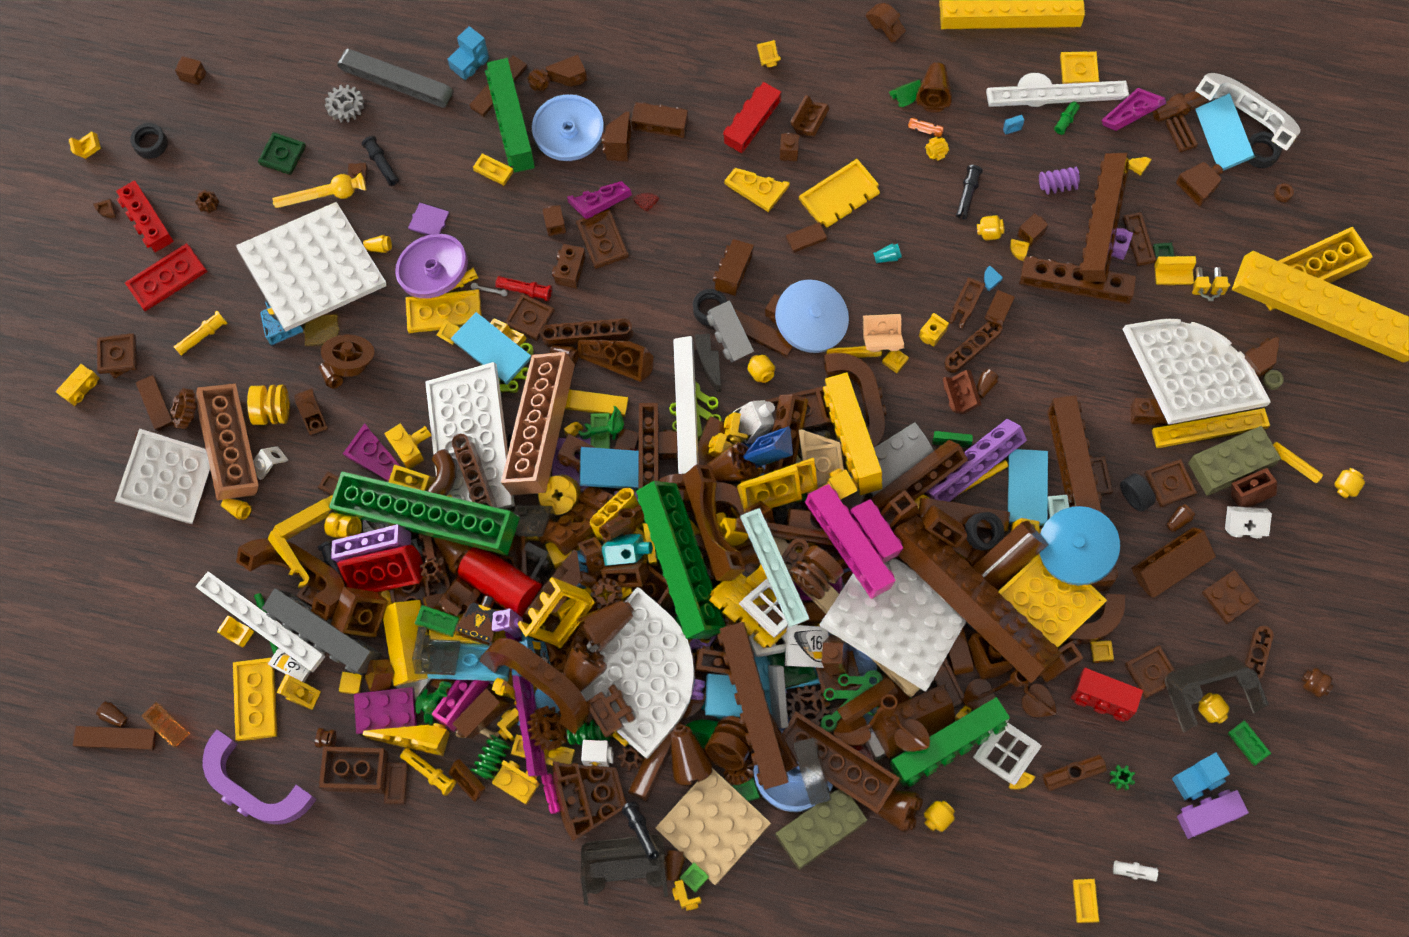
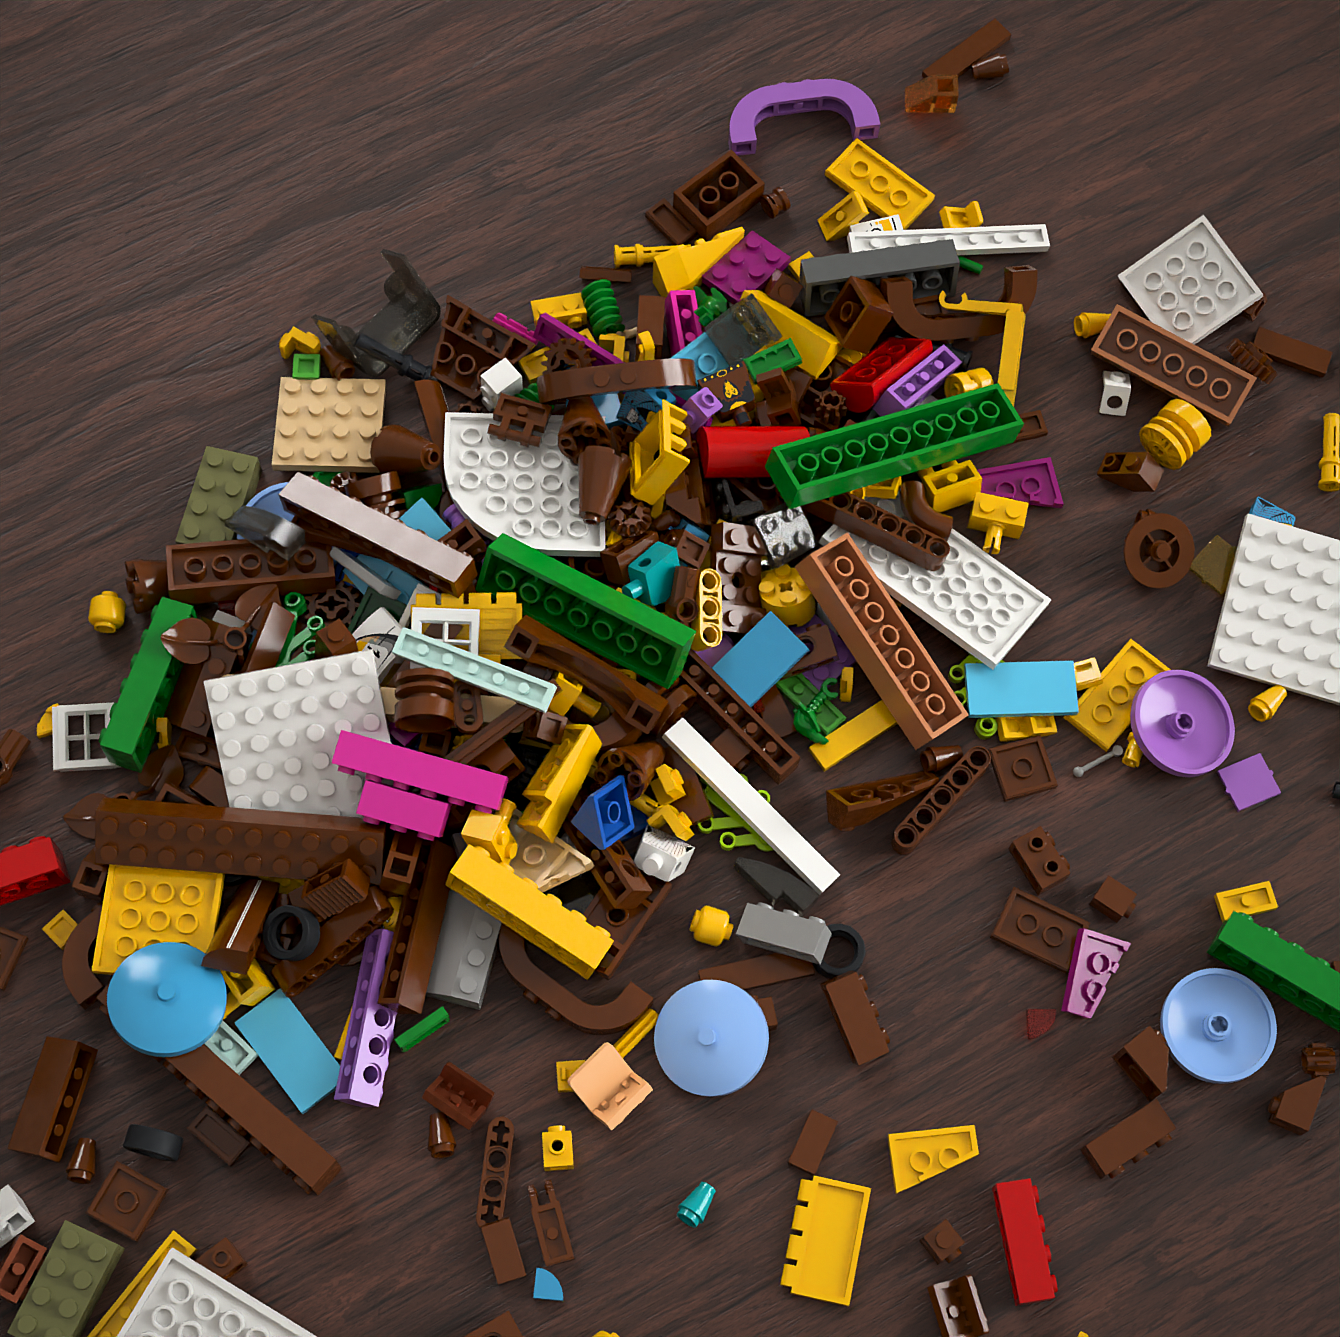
camera: 130 degrees right, 0 degrees up
red pin [495,276,552,302] -> none

